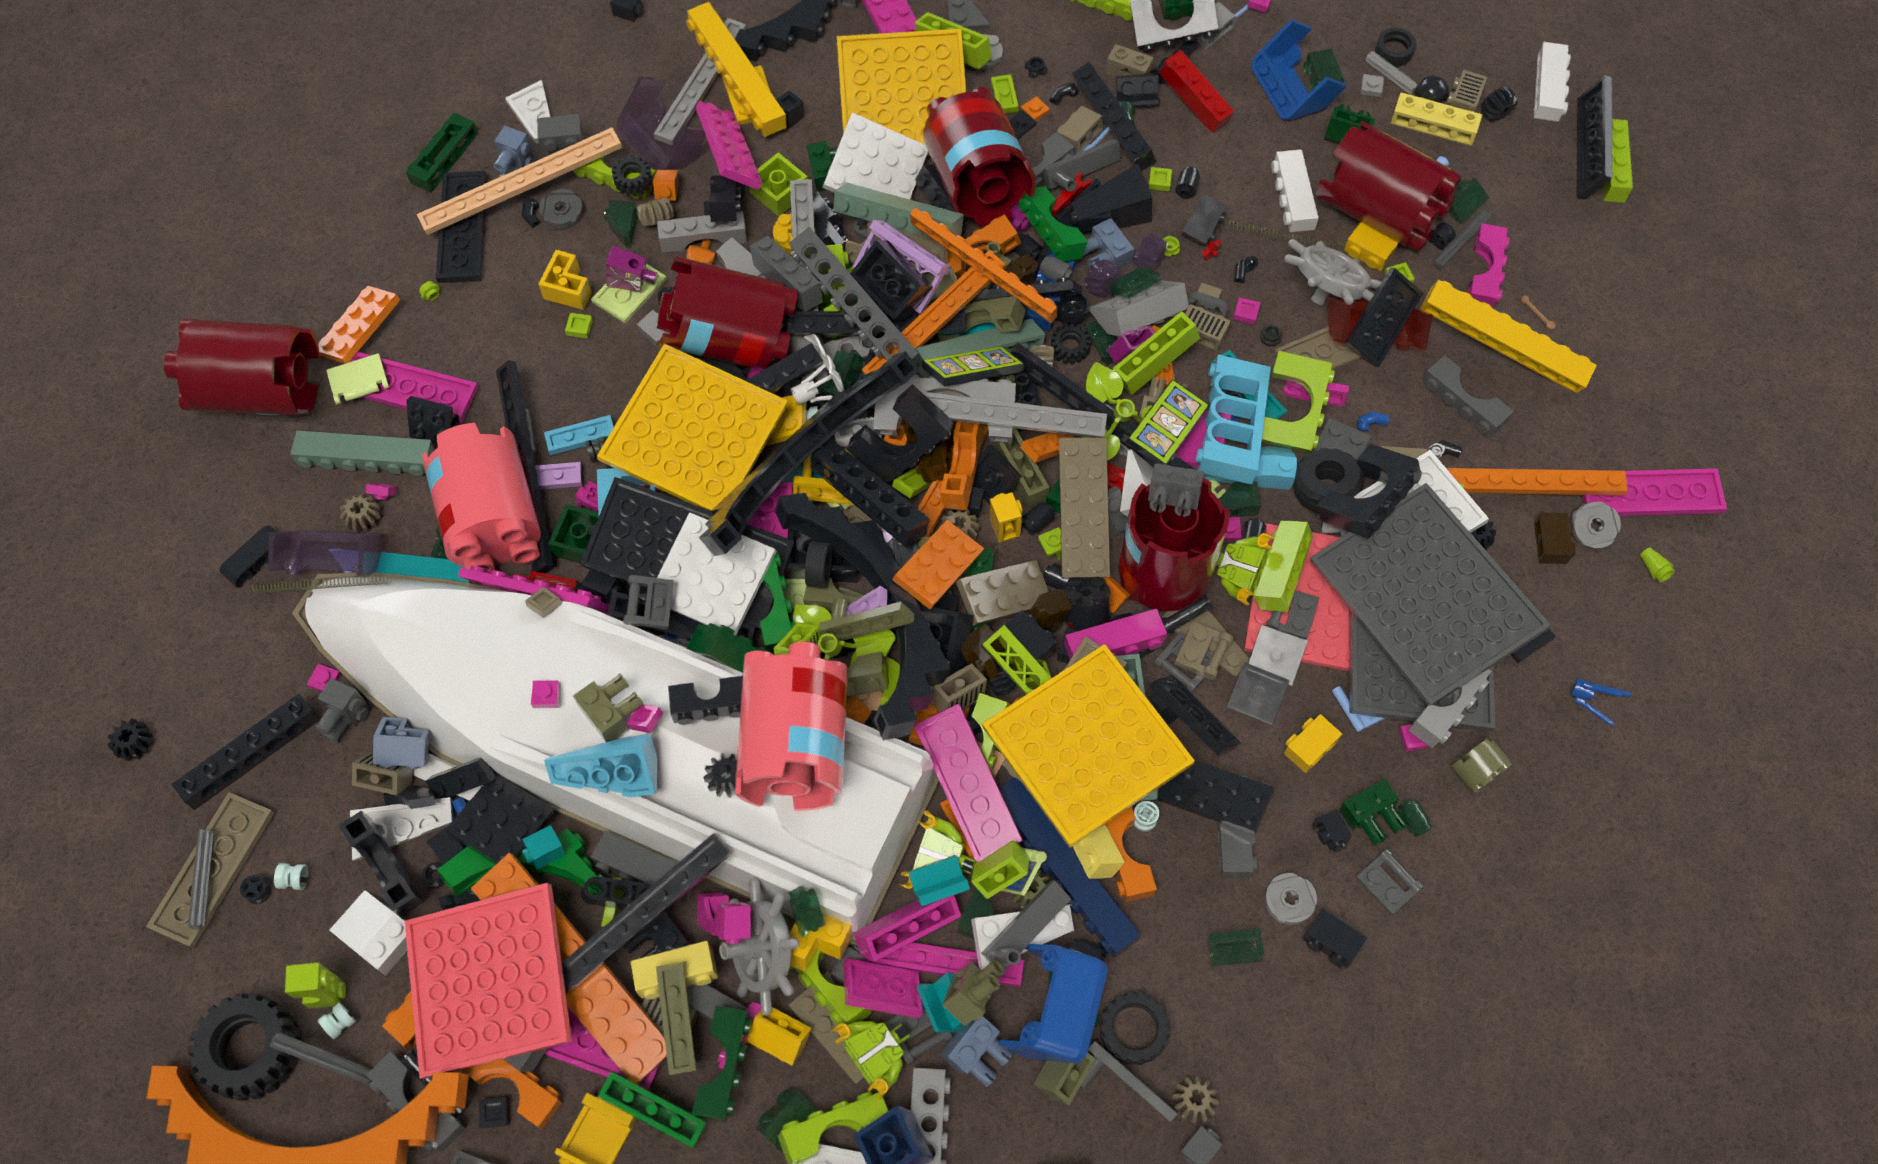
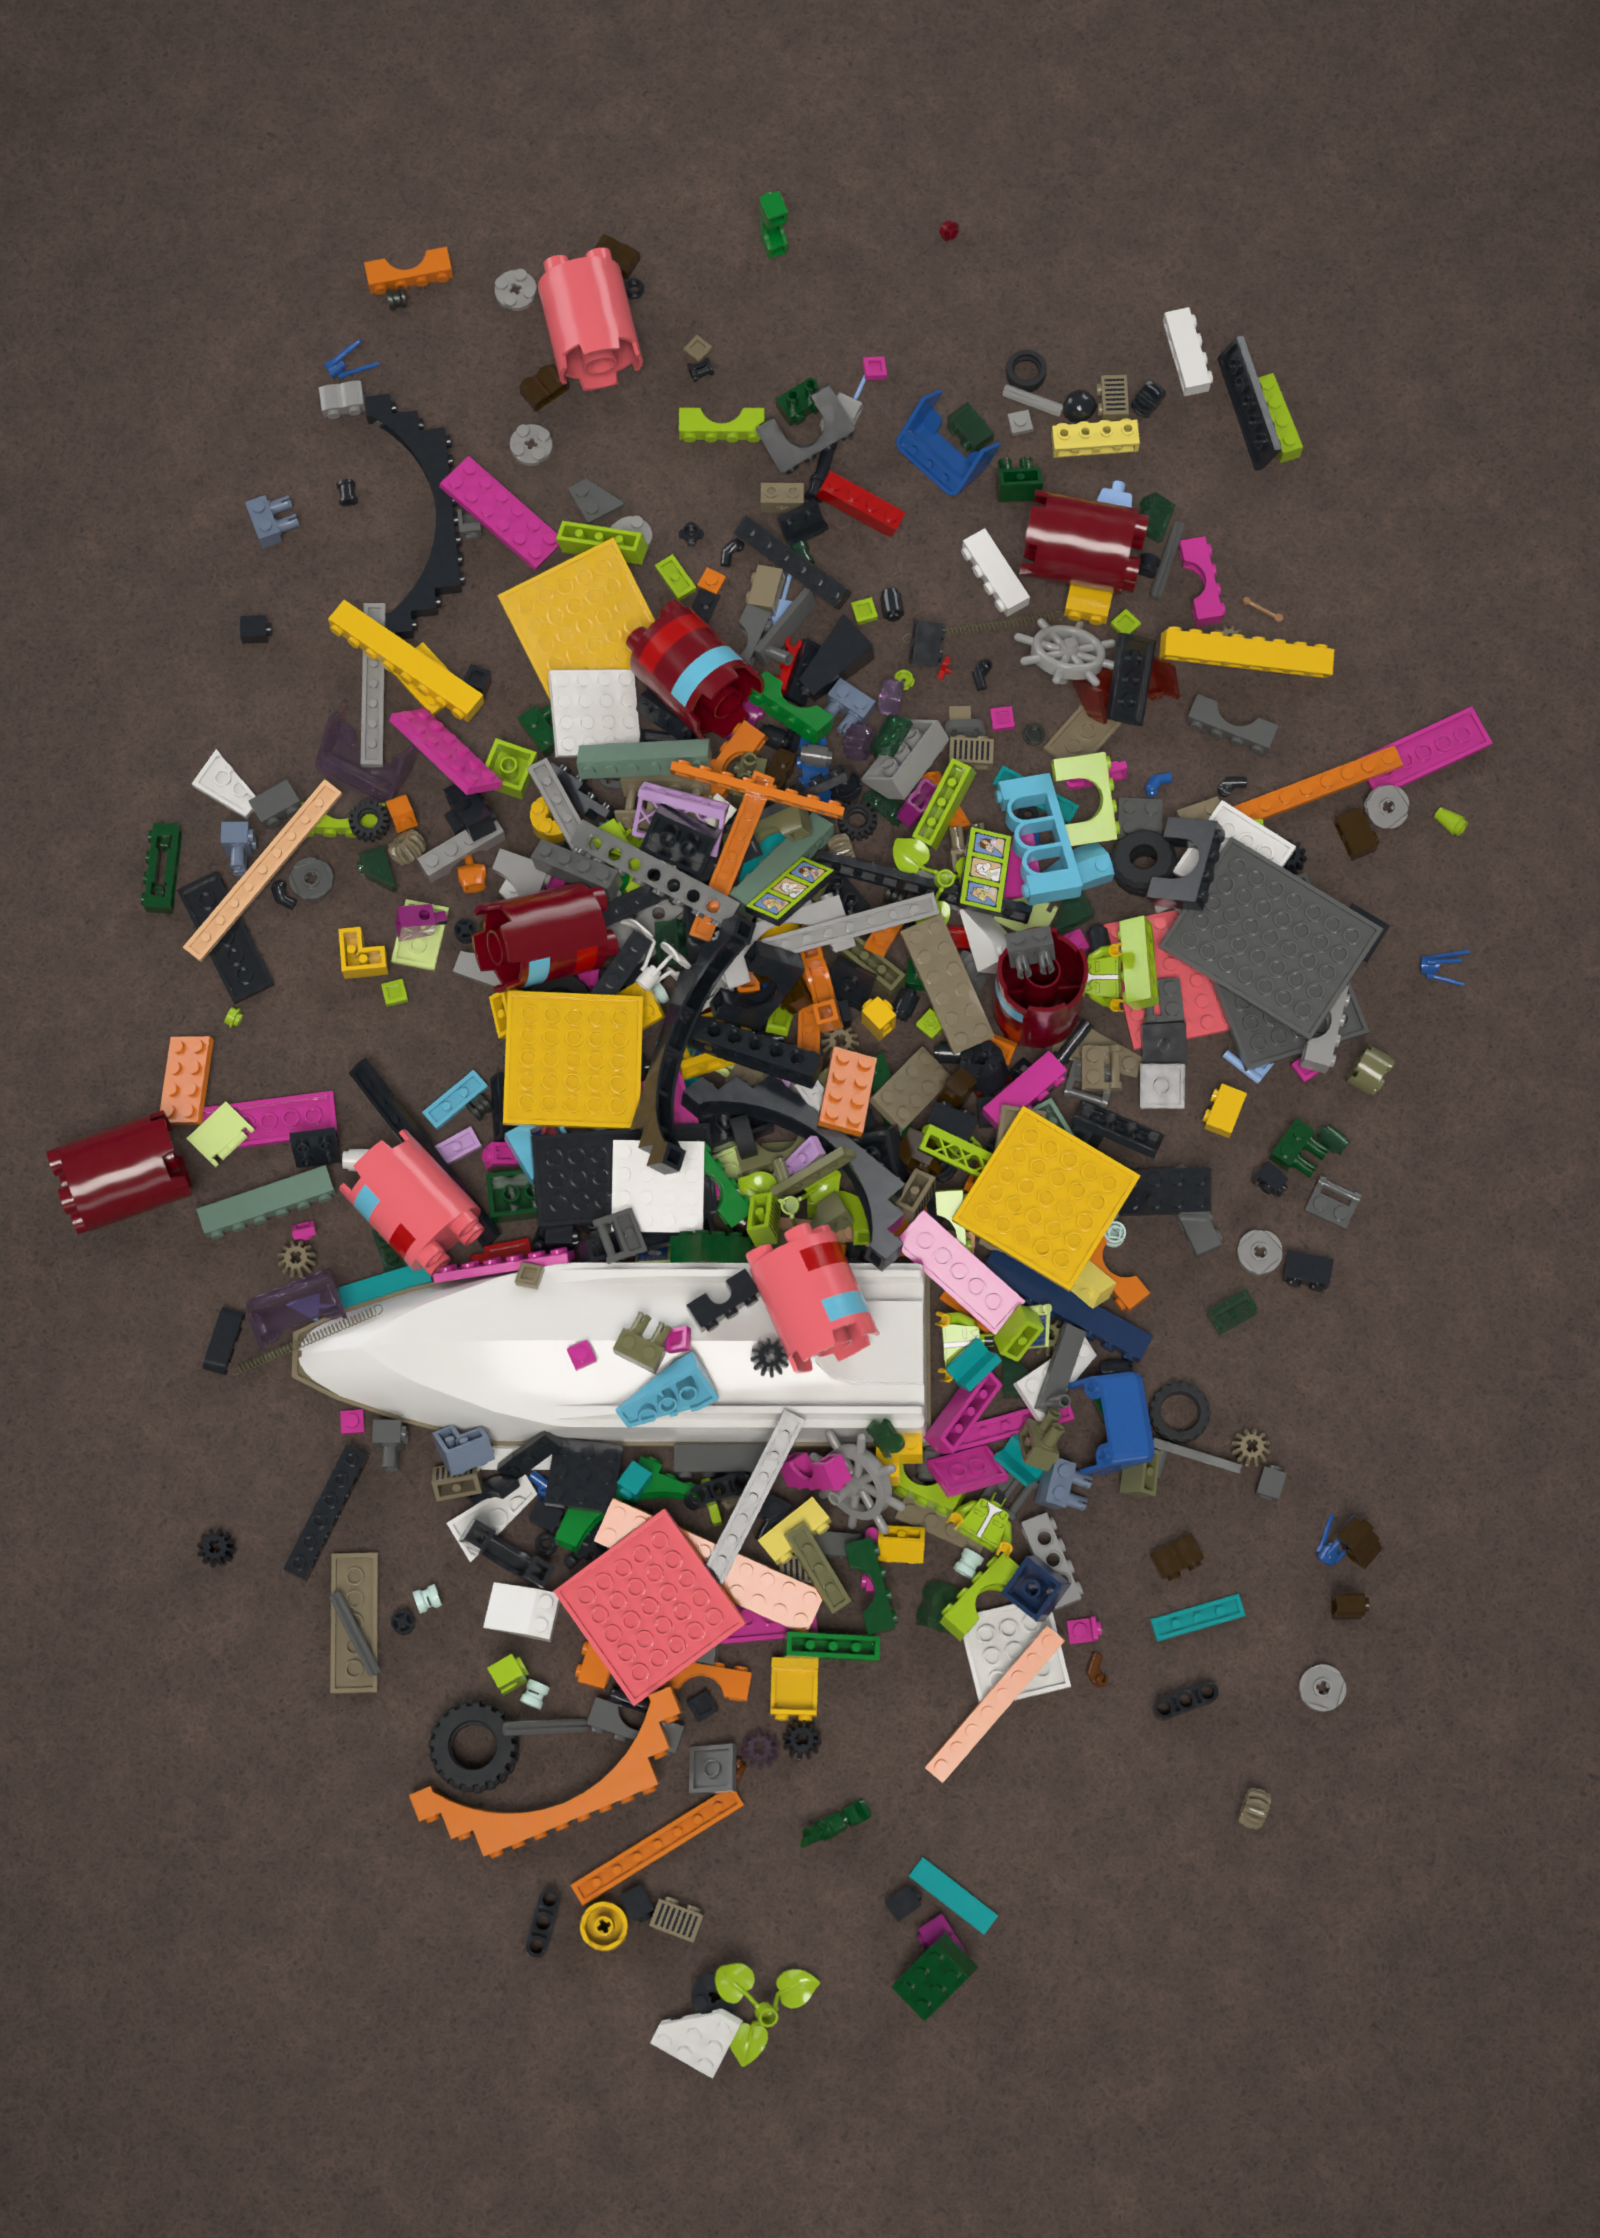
camera: 25 degrees left, 10 degrees up
none -> light aqua wheel [953,1548,984,1579]

